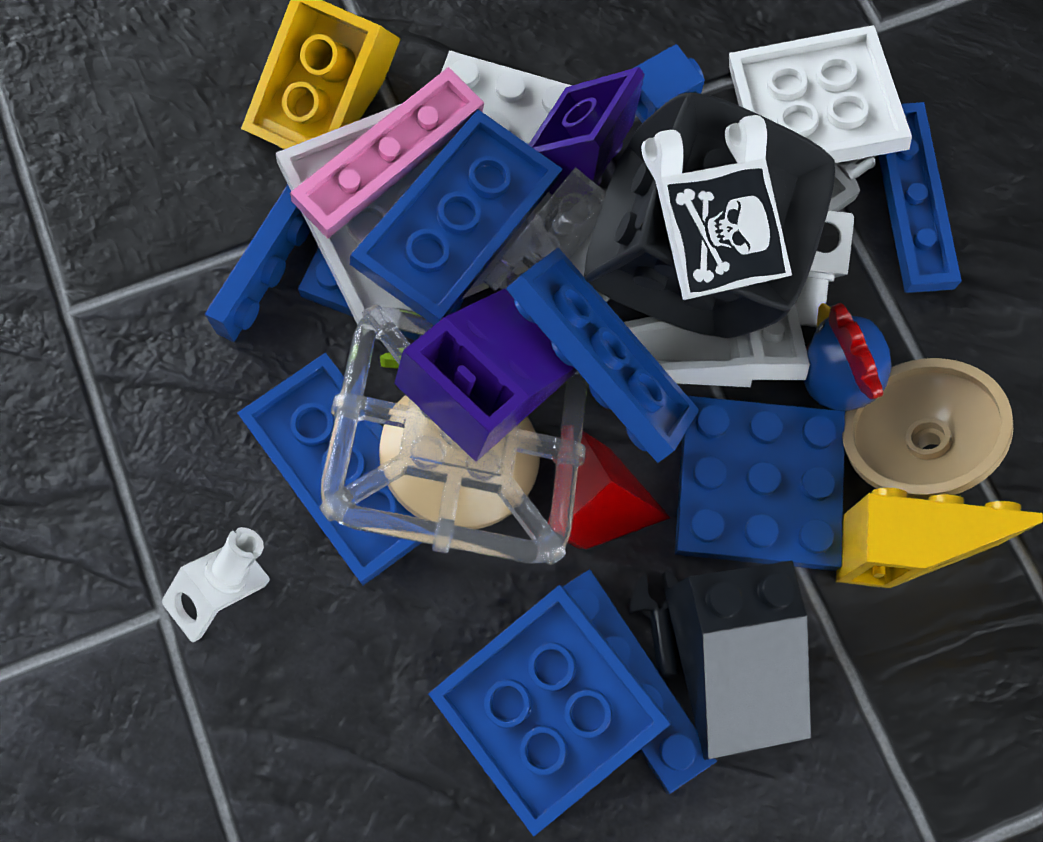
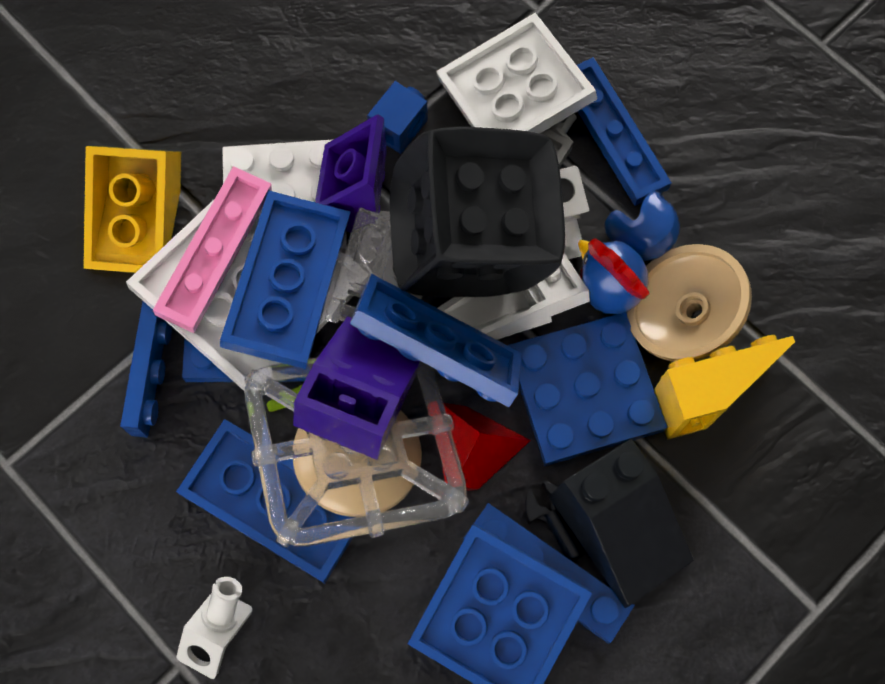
camera: 20 degrees left, 0 degrees up
flag [641,115,792,300] -> none
none -> blue helmet [604,191,680,261]

